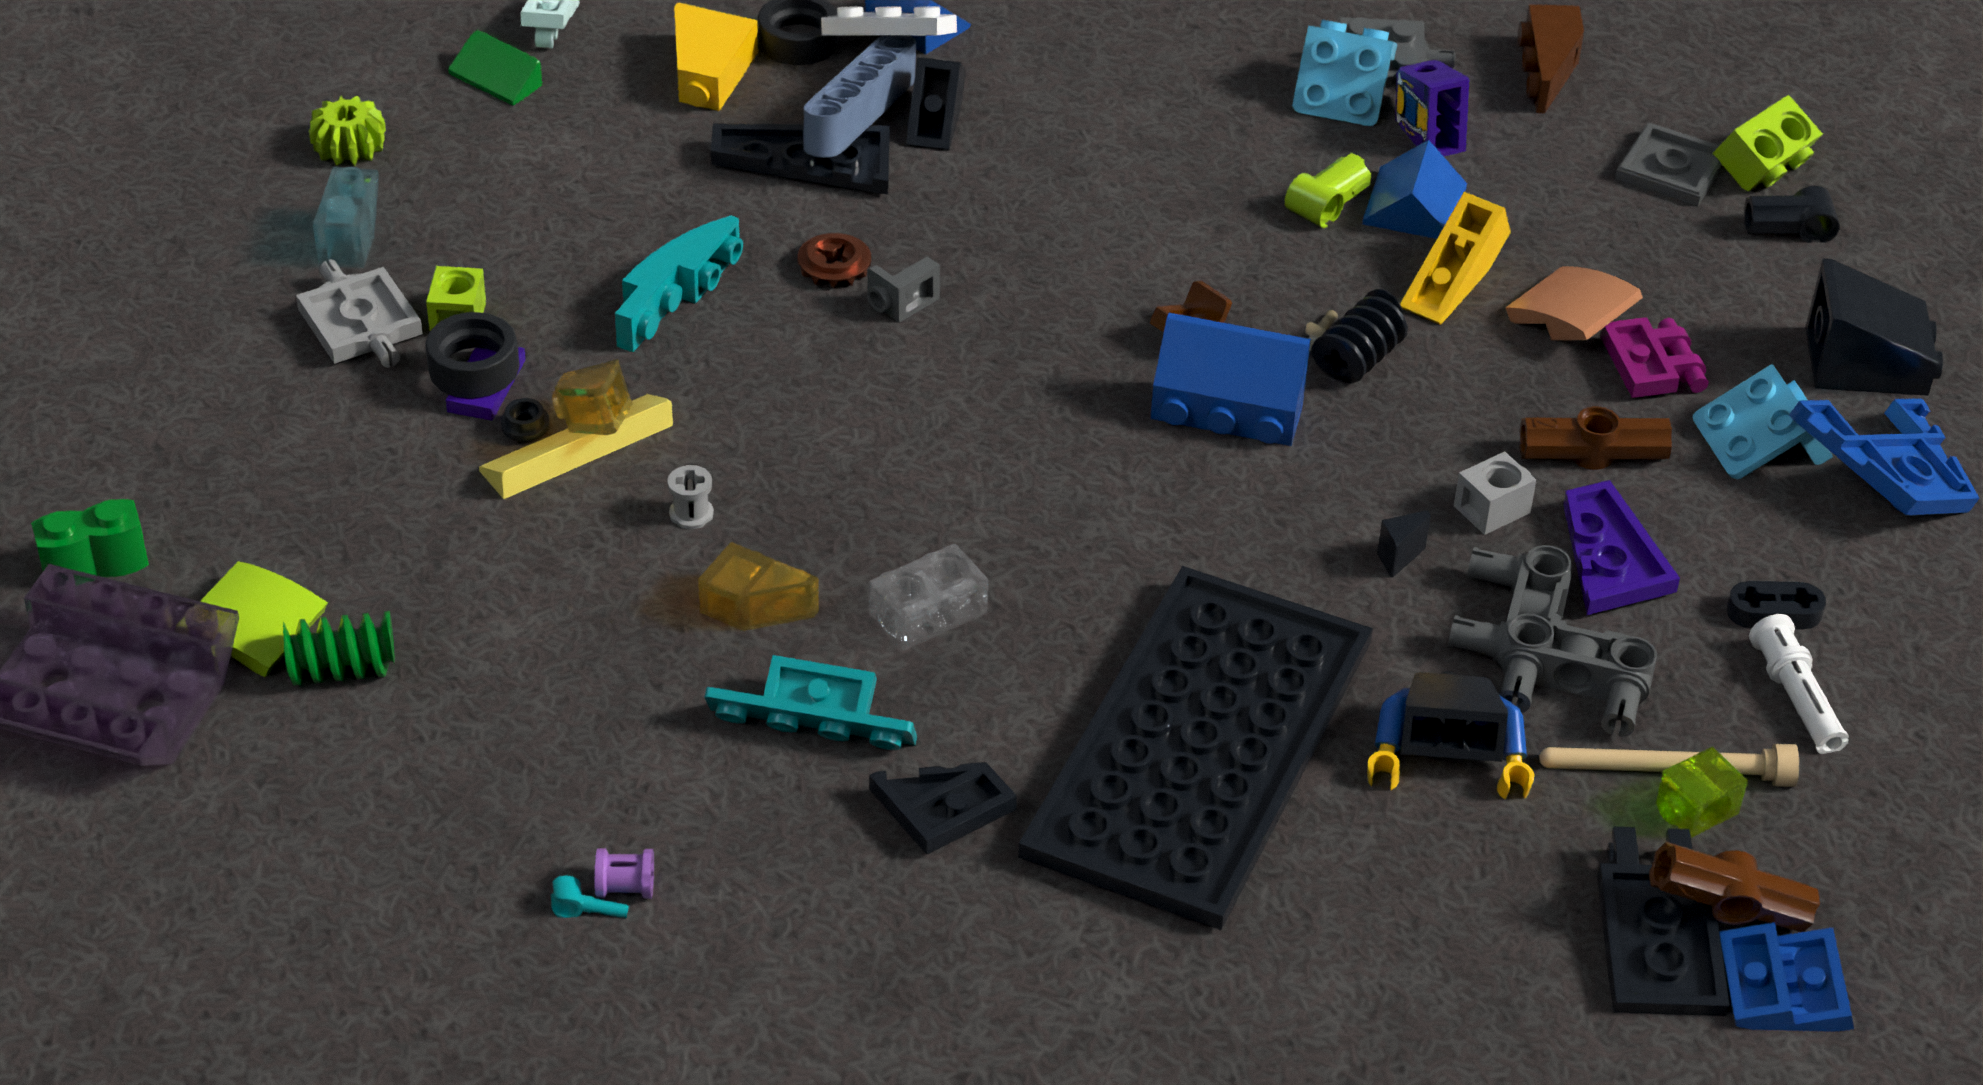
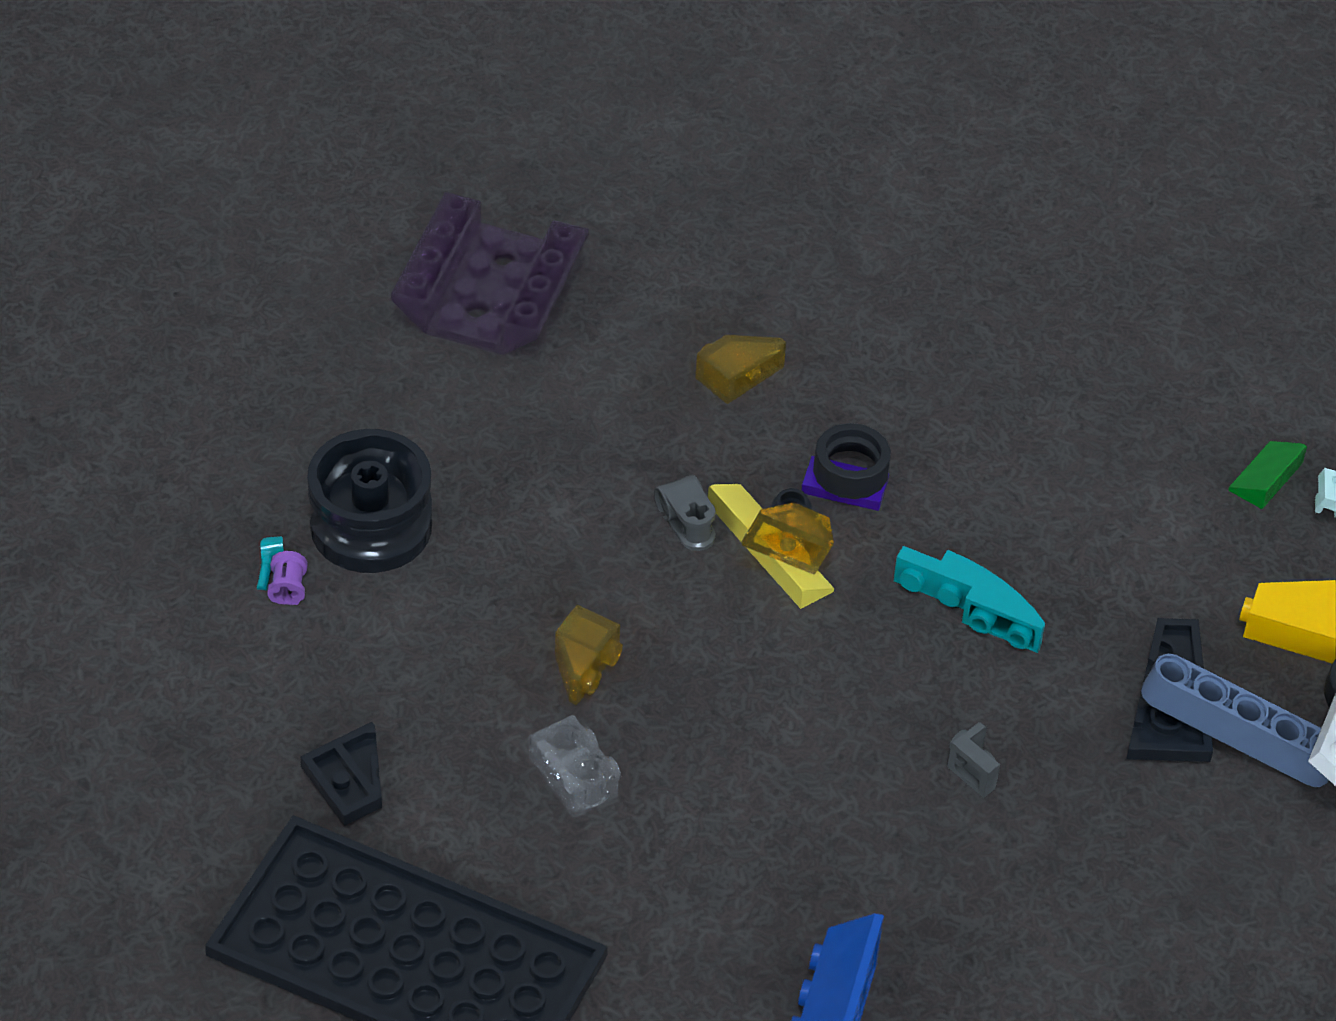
camera: 90 degrees right, 5 degrees up
green brick [31,499,149,589] -> none
lime slope [176,561,328,677] -> none
green piece [283,611,395,685] -> none
light grey plate [296,259,422,368] -> none
lime gear [309,96,386,166] -> none
clear light blue slope [313,167,379,268] -> none
lime brick [426,266,486,331] -> none
light grey bush [667,465,714,529] -> none
teal bracket [704,655,917,750] -> none
copper gear [798,233,871,288] -> none
black slope [906,57,966,150] -> none
reddish brown bracket [1150,281,1232,332] -> none
none -> black piece [307,429,432,573]
none -> dark grey piece [654,474,716,551]
none -> clear yellow slope [695,335,786,404]

